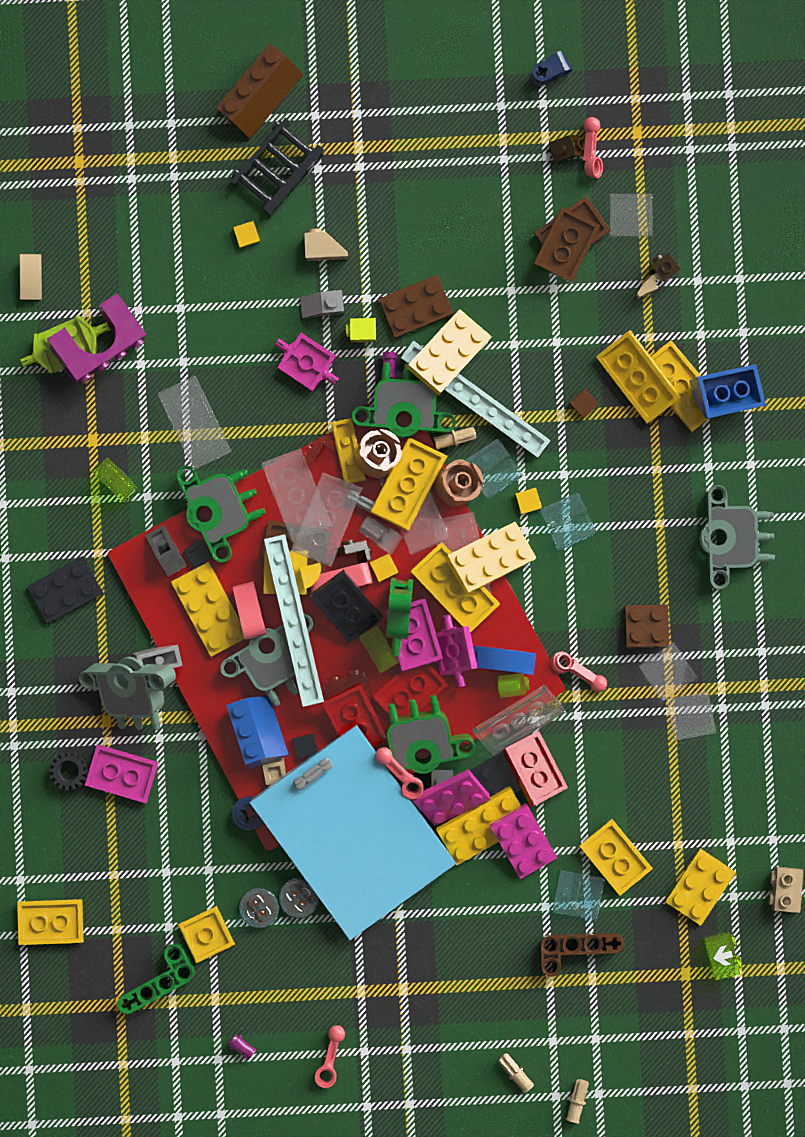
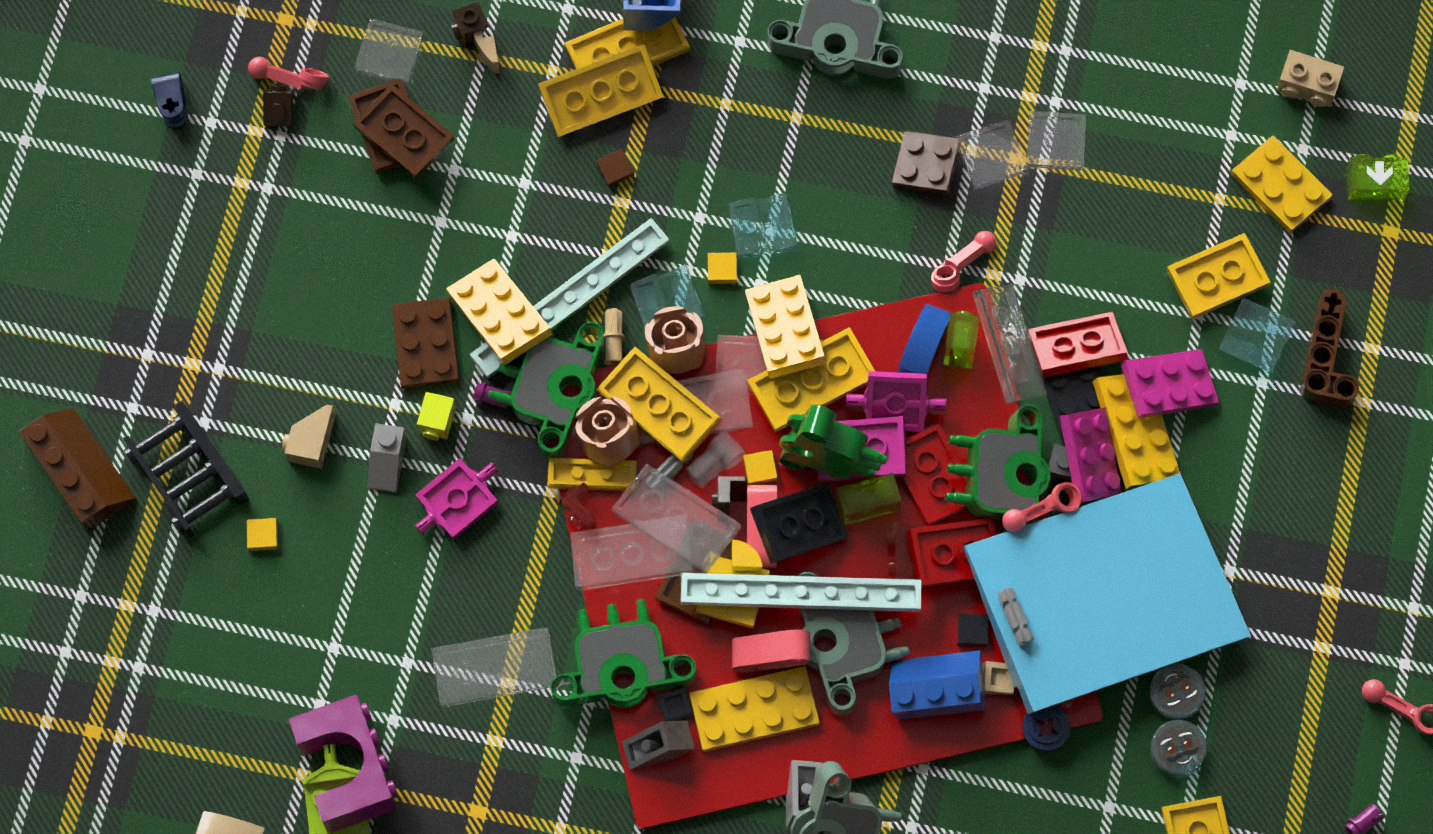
camera: 70 degrees left, 15 degrees down
clear neon green brick [93,457,139,504] -> none

